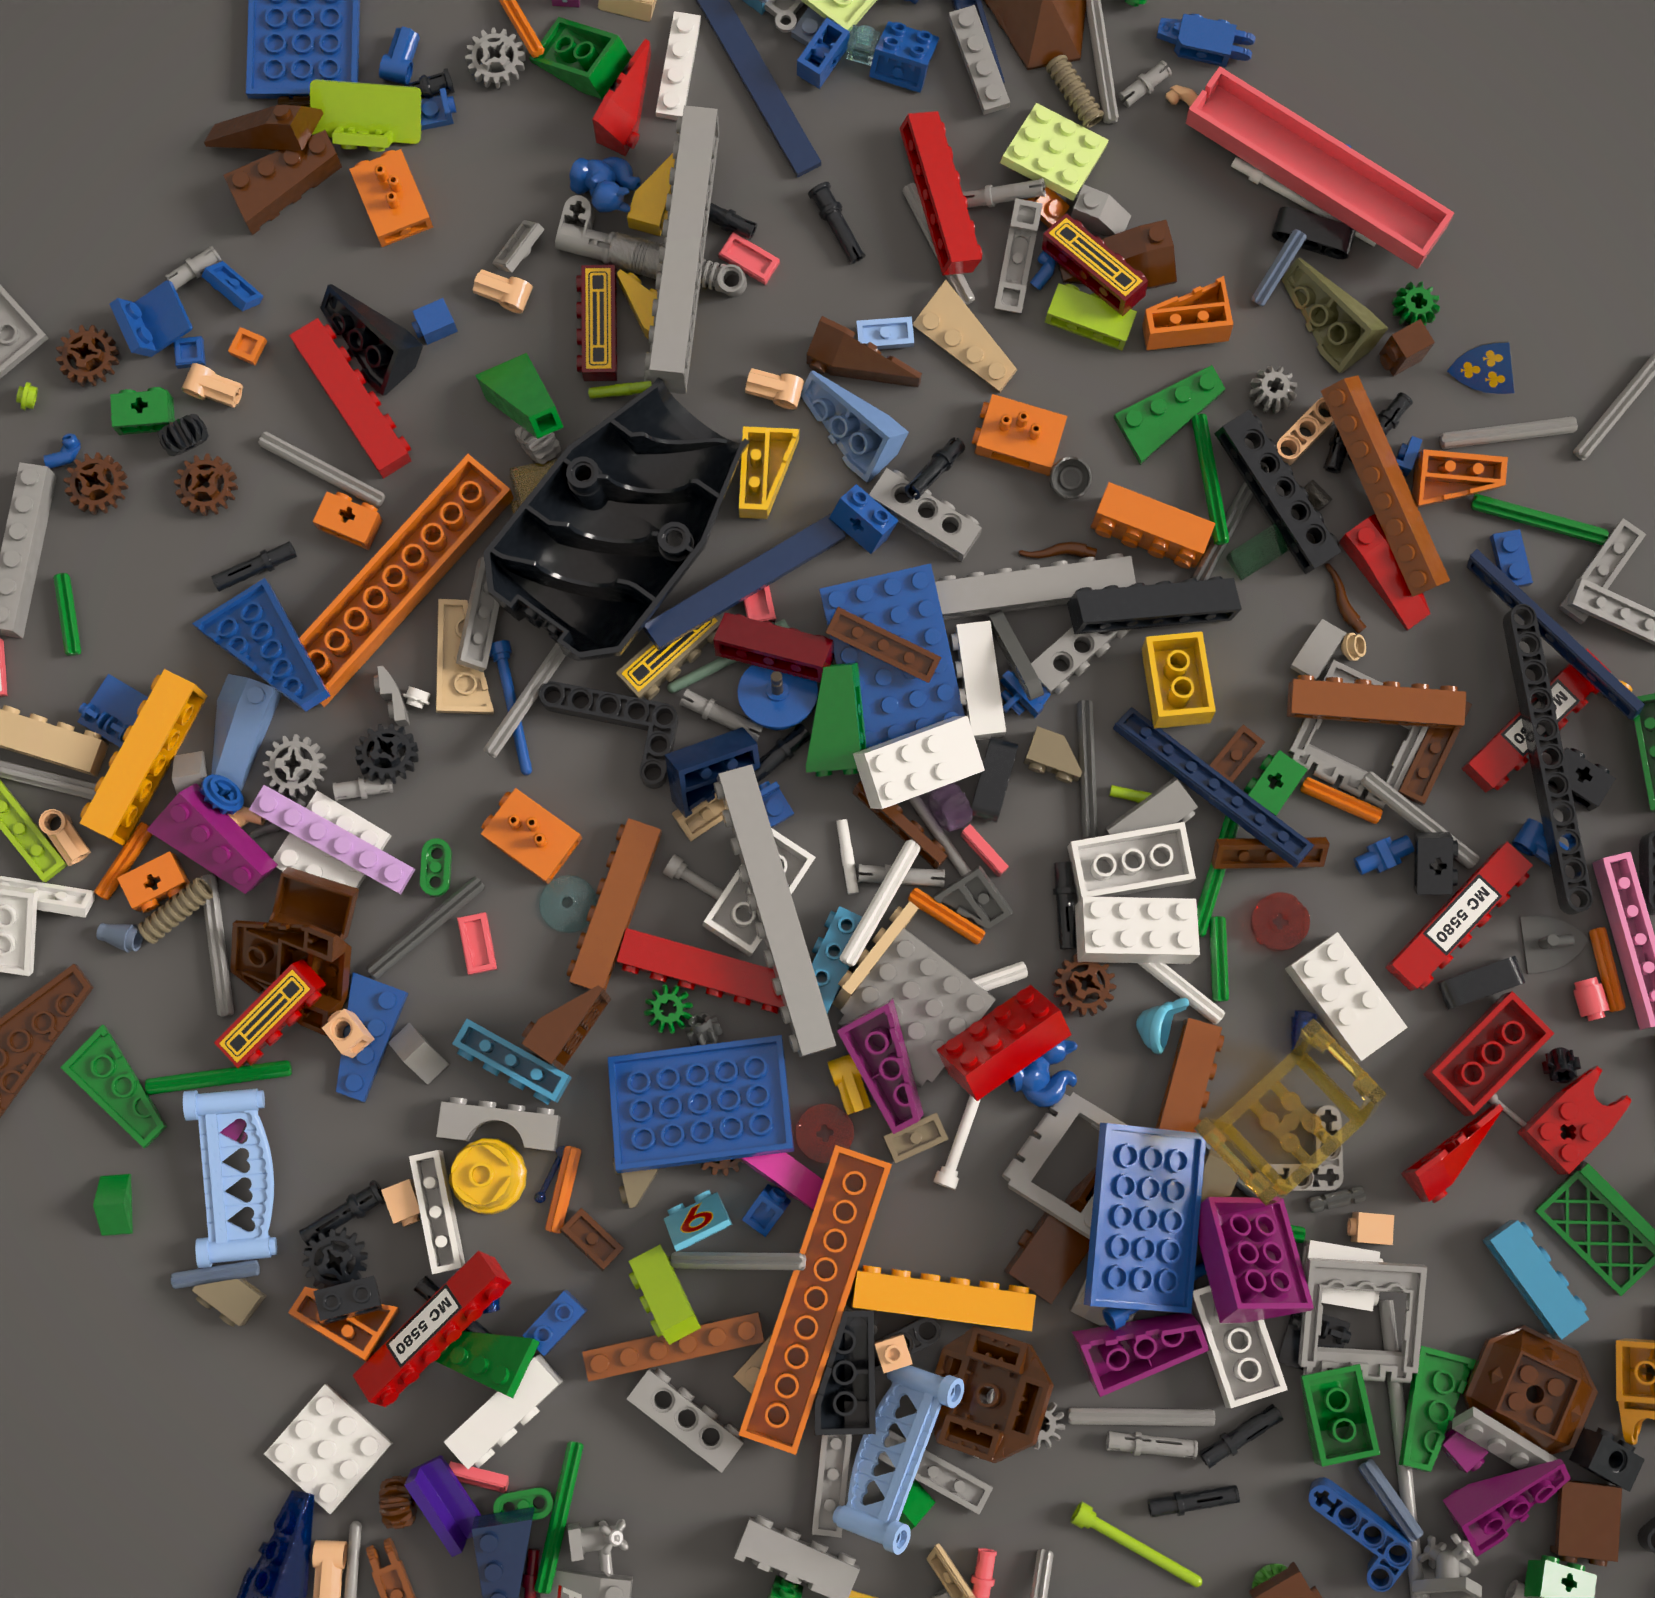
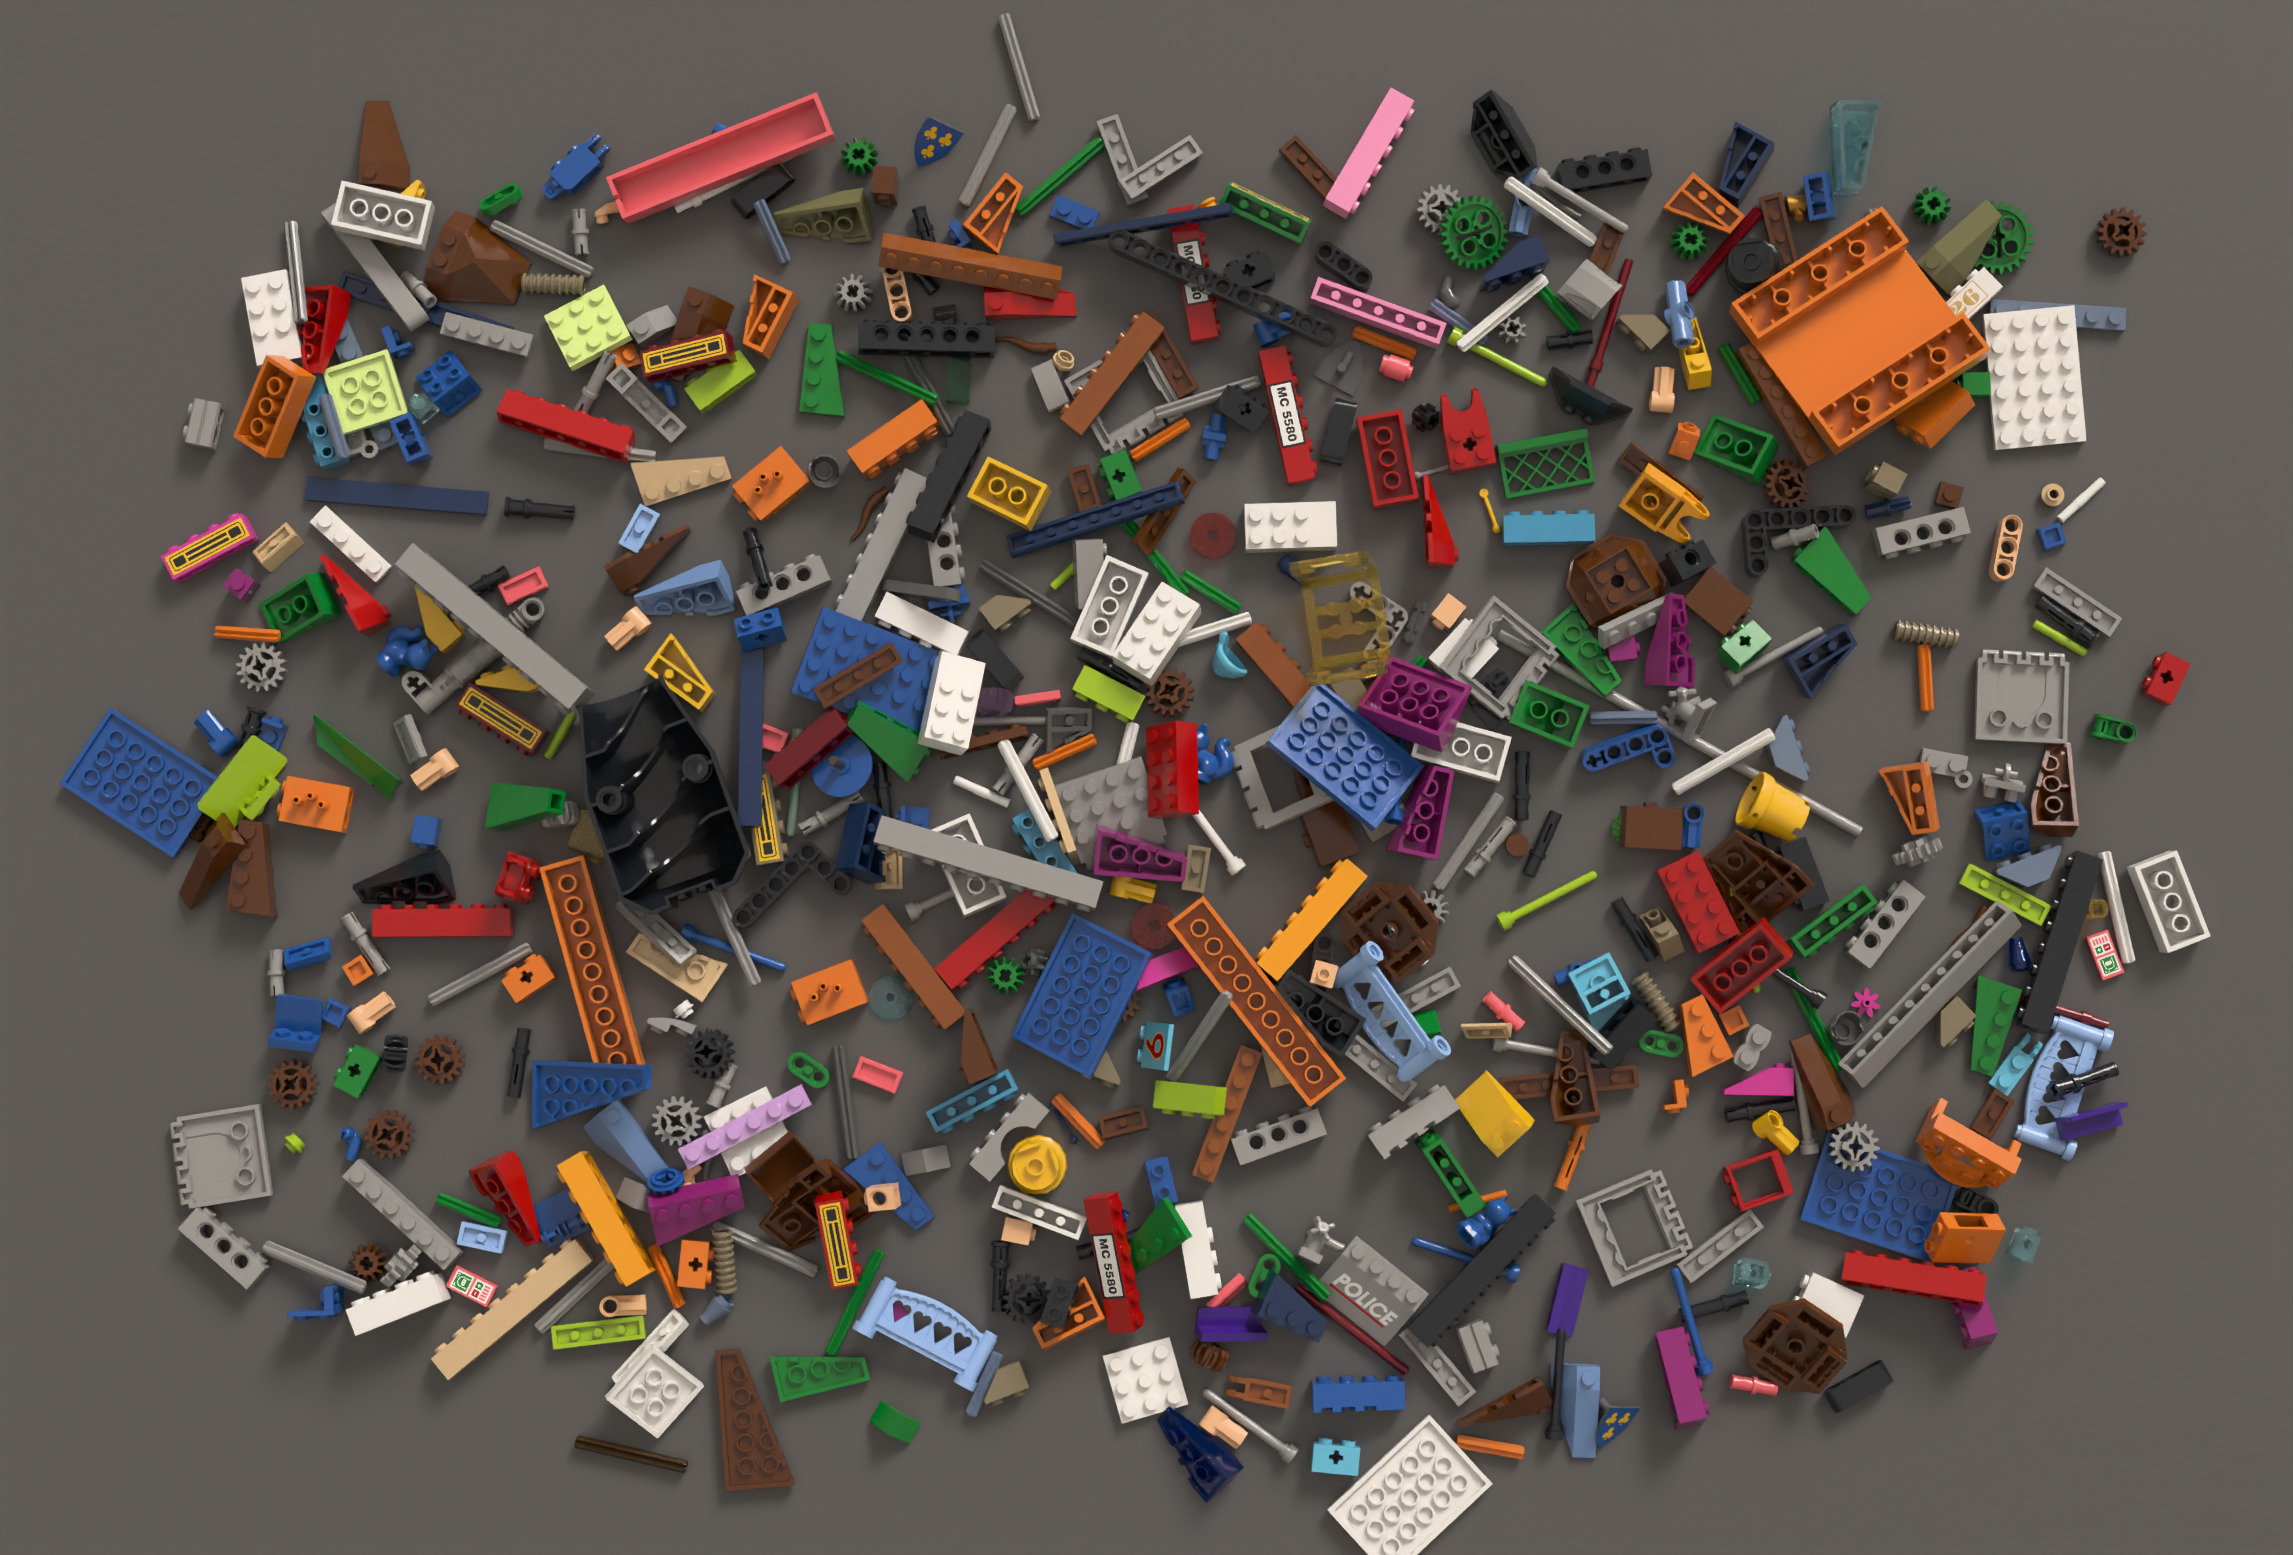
camera: 50 degrees left, 5 degrees up
none -> green wedge [313,715,403,800]
none -> light grey pin [340,912,391,977]
none -> light blue plate [457,1221,508,1254]
none -> red wedge [468,1150,542,1246]
none -> red brick [493,851,542,905]
none -> lime brick [1072,665,1146,723]
none -> yellow hinge [1479,489,1501,534]
none -> reddish brown tile [1505,834,1529,857]

